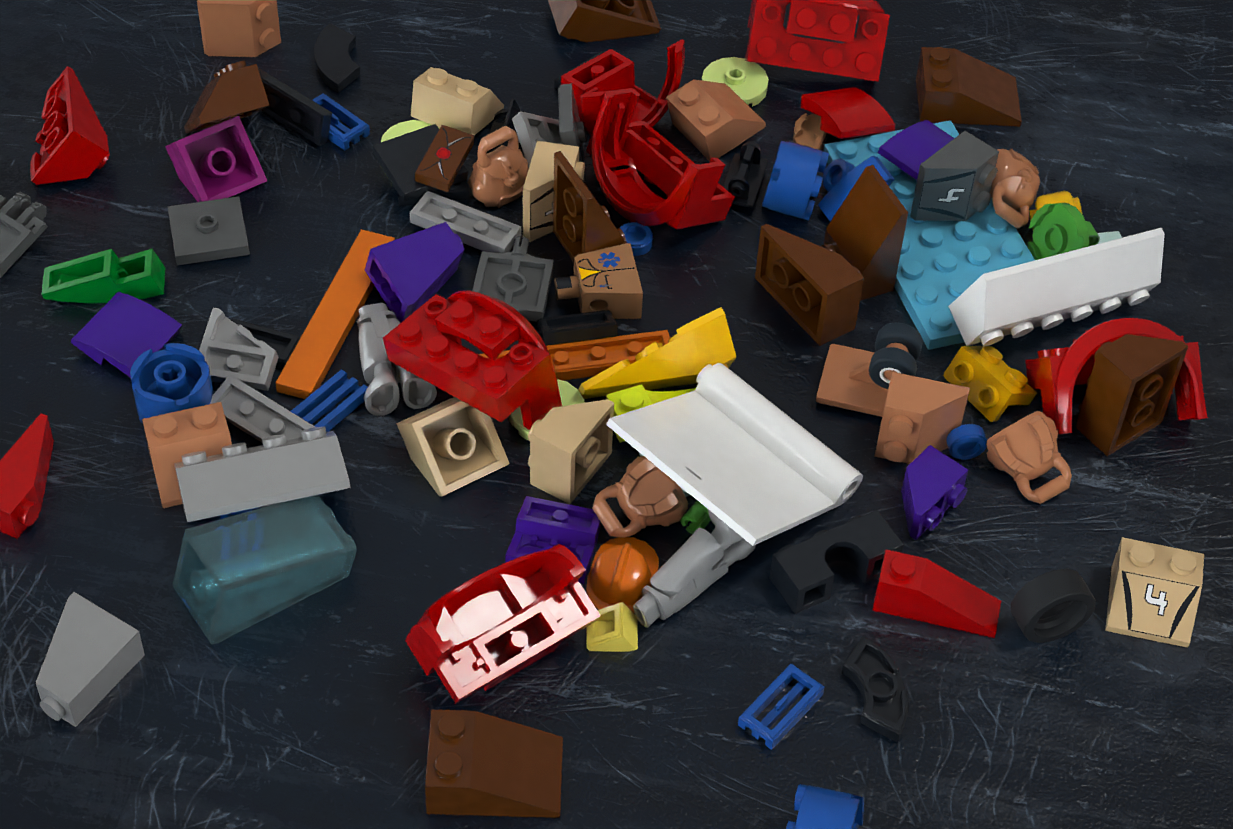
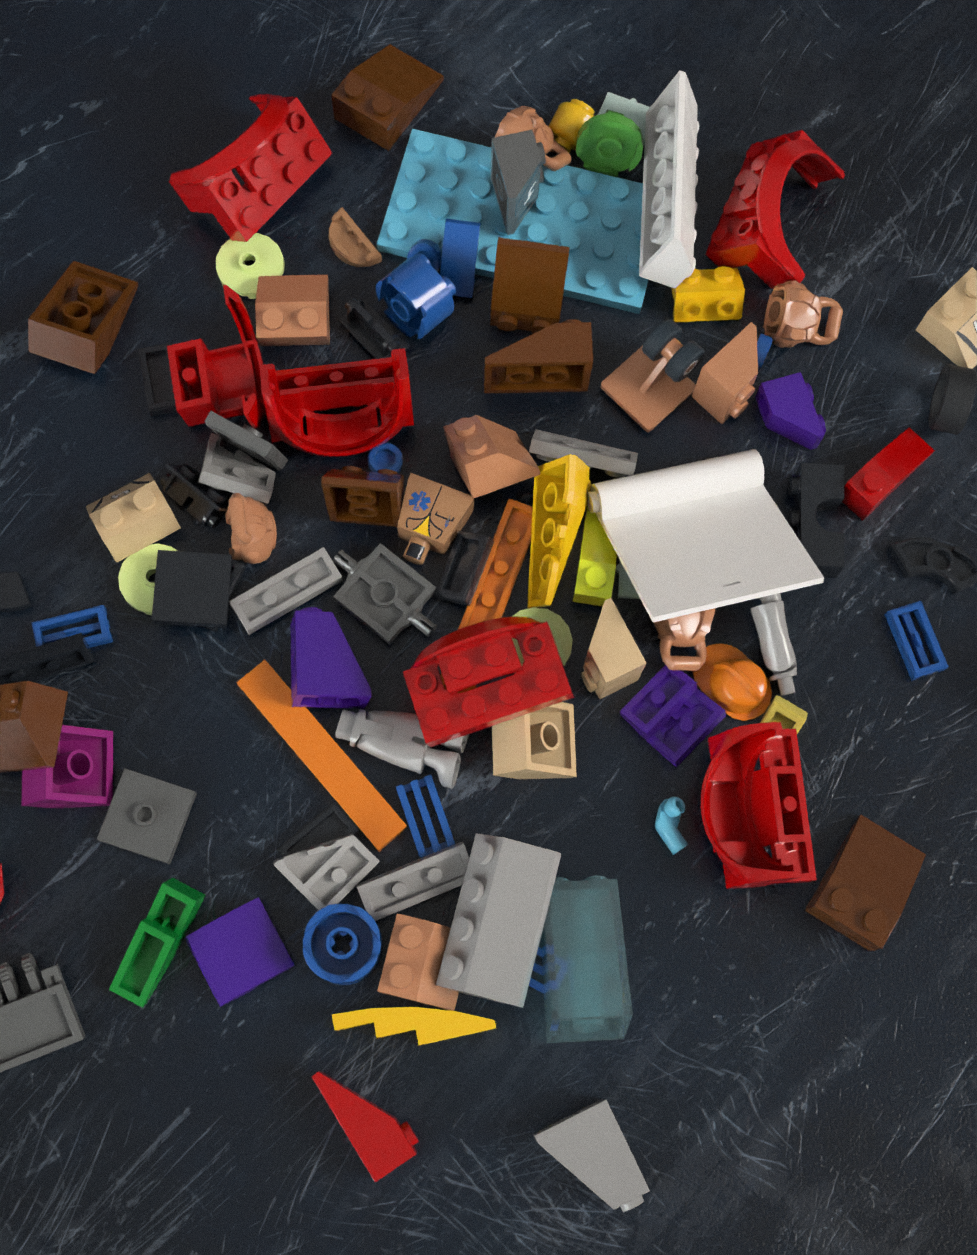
camera: 60 degrees left, 25 degrees up
reddish brown tile [415,125,475,192] -> none
tan slope [523,141,585,242] -> none
red slope [801,87,895,139] -> none
dark purple slope [877,120,954,180] -> none
reddish brown slope [1075,334,1188,456] -> none
none -> yellow slope [332,1007,496,1045]
none -> nougat slope [443,415,540,499]
none -> light grey plate [529,429,638,478]
none -> medium azure arm [655,796,689,855]

